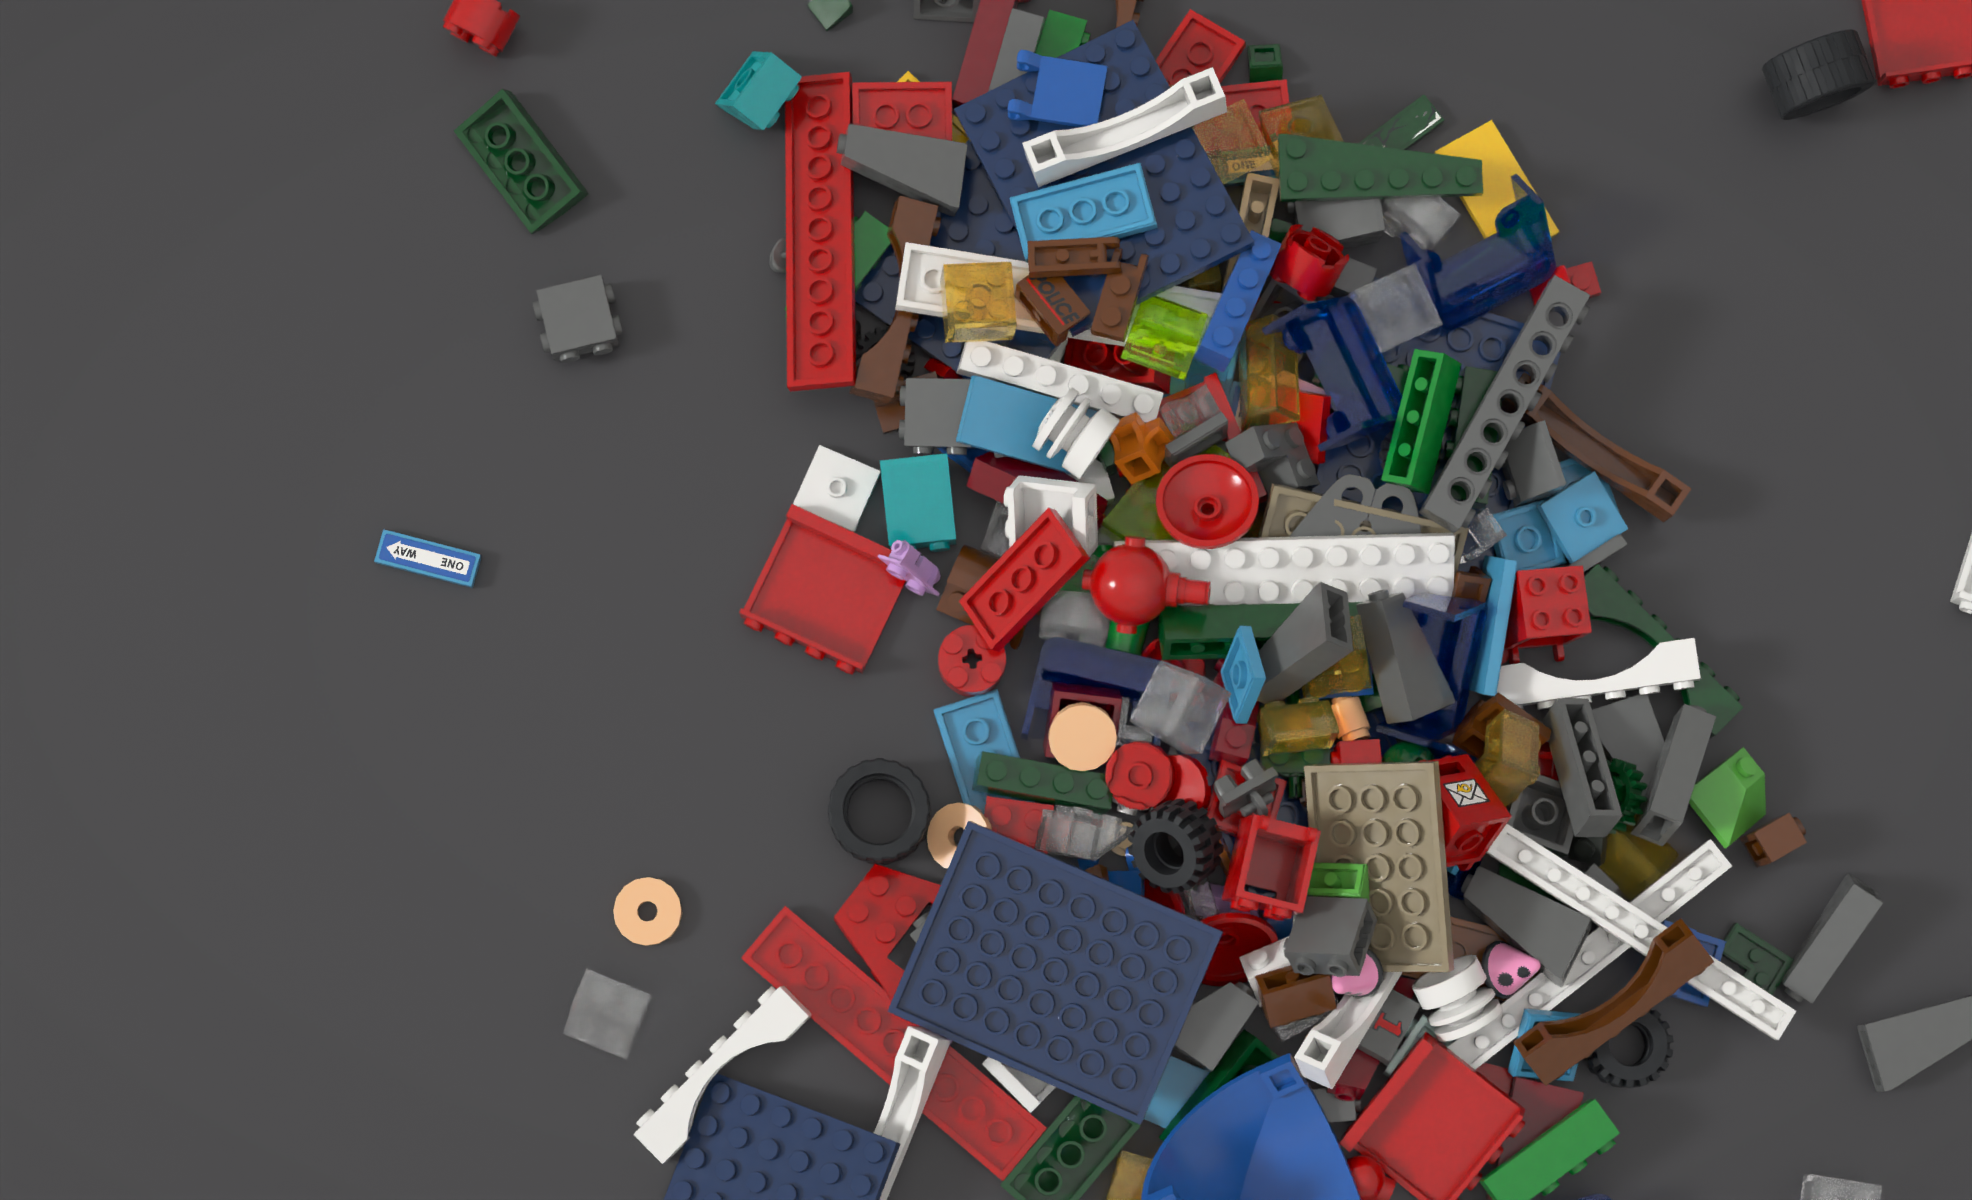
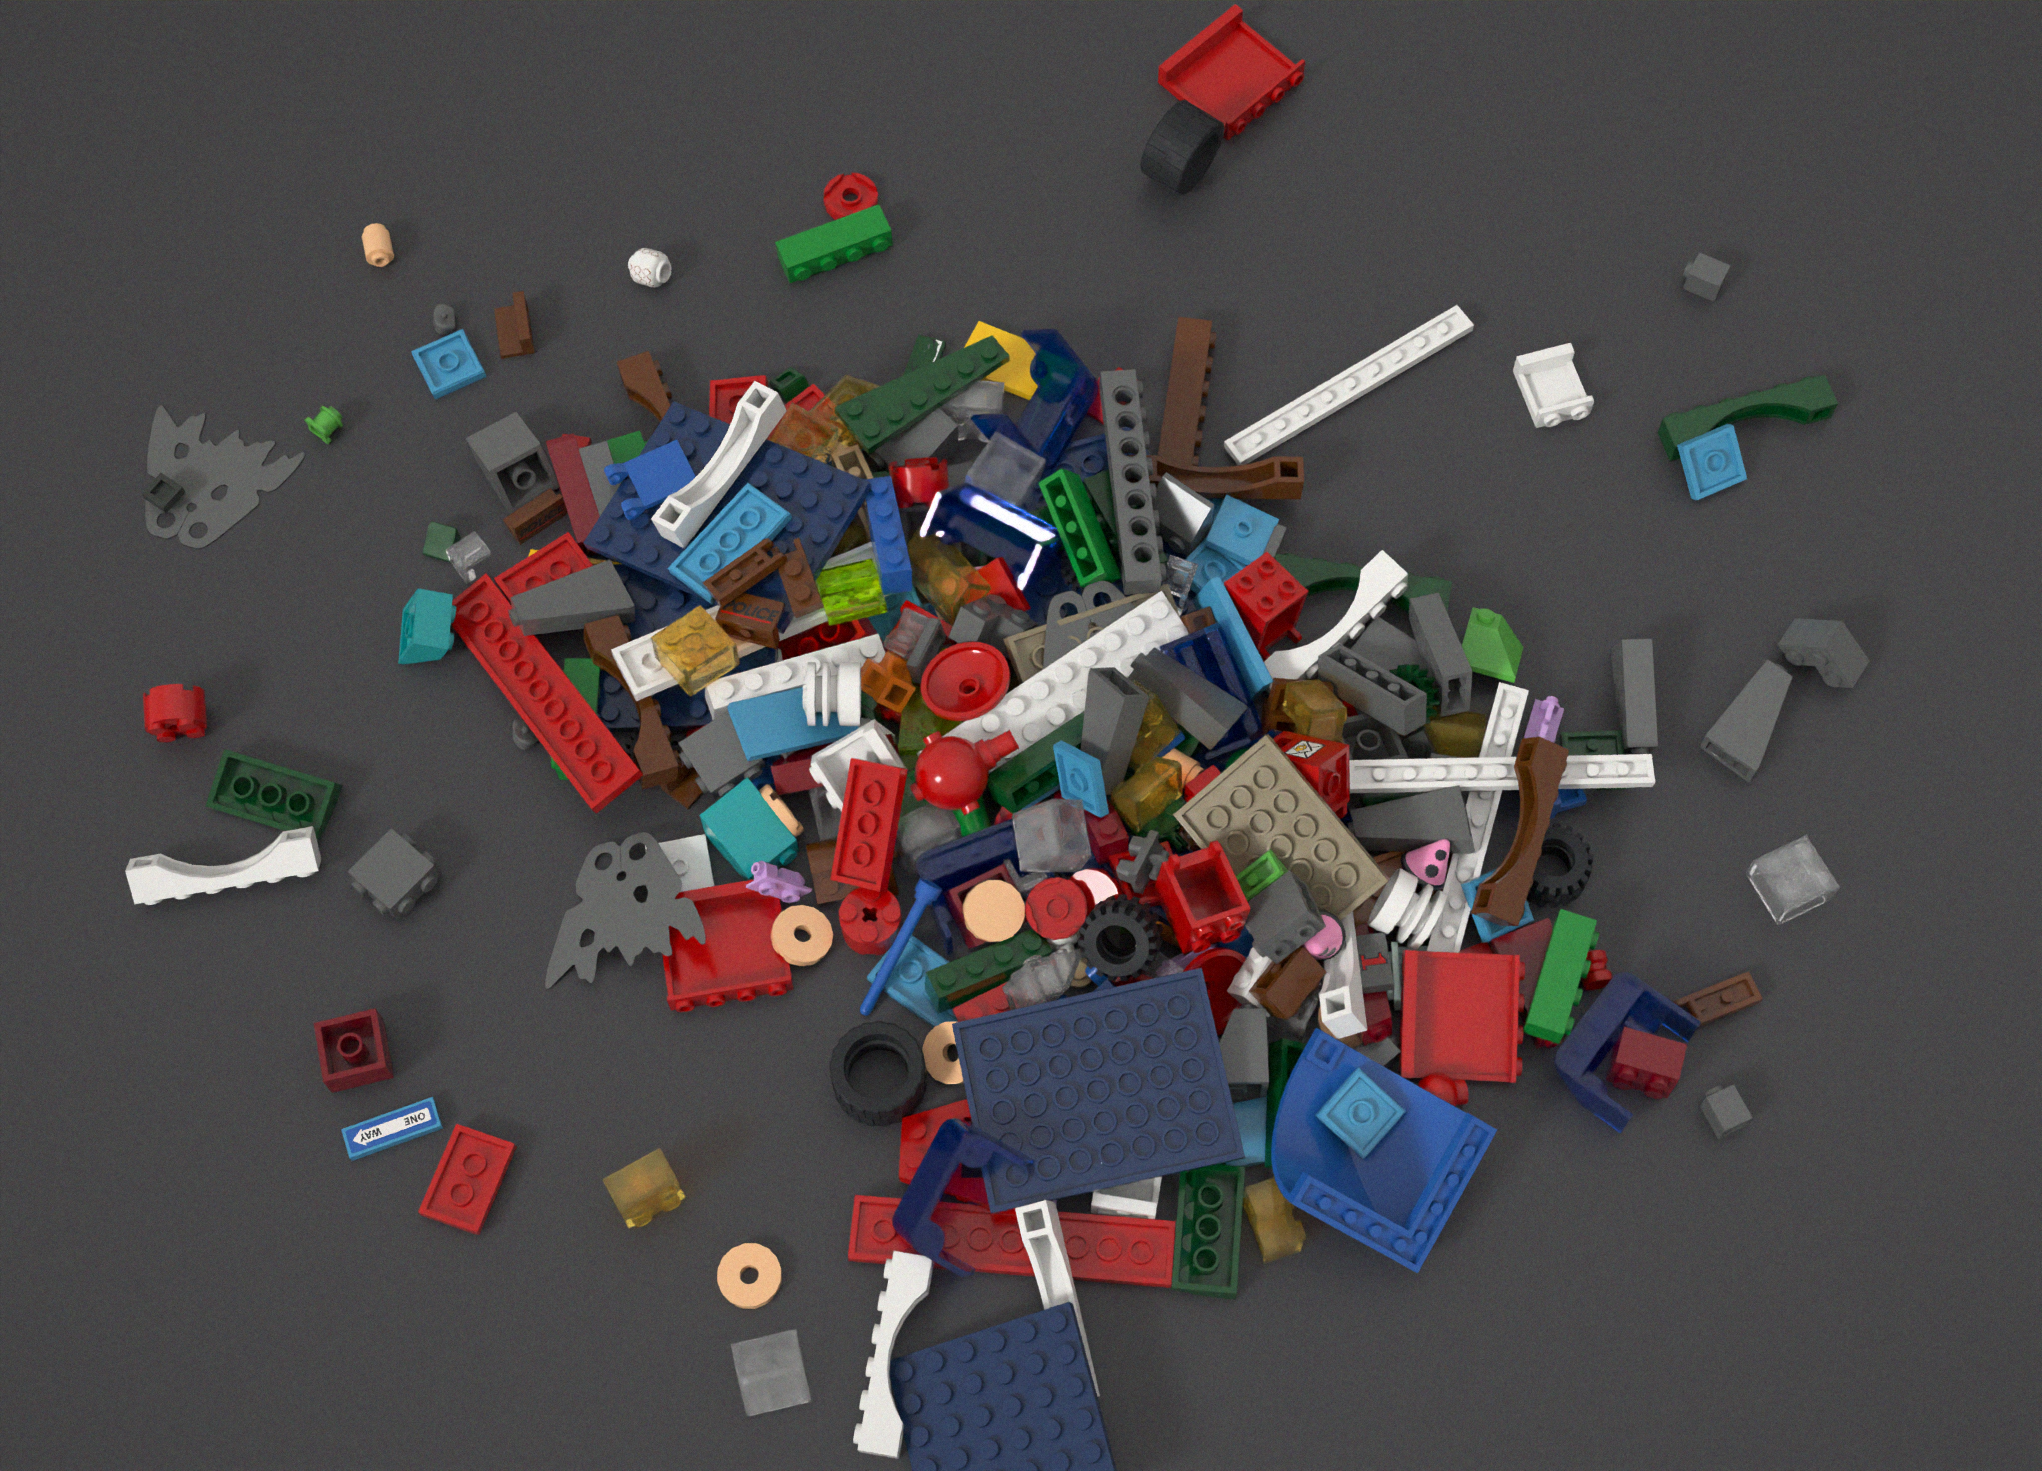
camera: 30 degrees left, 15 degrees down
reddish brown brick [1739,812,1807,868] -> none
none -> white arch [125,826,321,905]
none -> dark red brick [314,1008,394,1093]
none -> red plate [418,1124,517,1235]
none -> clear panel [445,531,491,584]
none -> reddish brown panel [502,488,568,545]
none -> dark grey piece [545,832,706,989]
none -> clear yellow brick [603,1148,685,1229]
none -> light nougat tile [758,784,804,837]
none -> light nougat tile [770,905,833,966]
none -> blue piece [860,878,942,1016]
none -> clear blue windscreen [892,1118,1034,1278]
none -> reddish brown brick [1158,317,1217,466]
none -> white plate [1224,305,1474,466]
none -> dark azure plate [1315,1068,1406,1159]
none -> lavender hinge [1524,696,1564,743]
none -> red wheel [1581,950,1614,990]

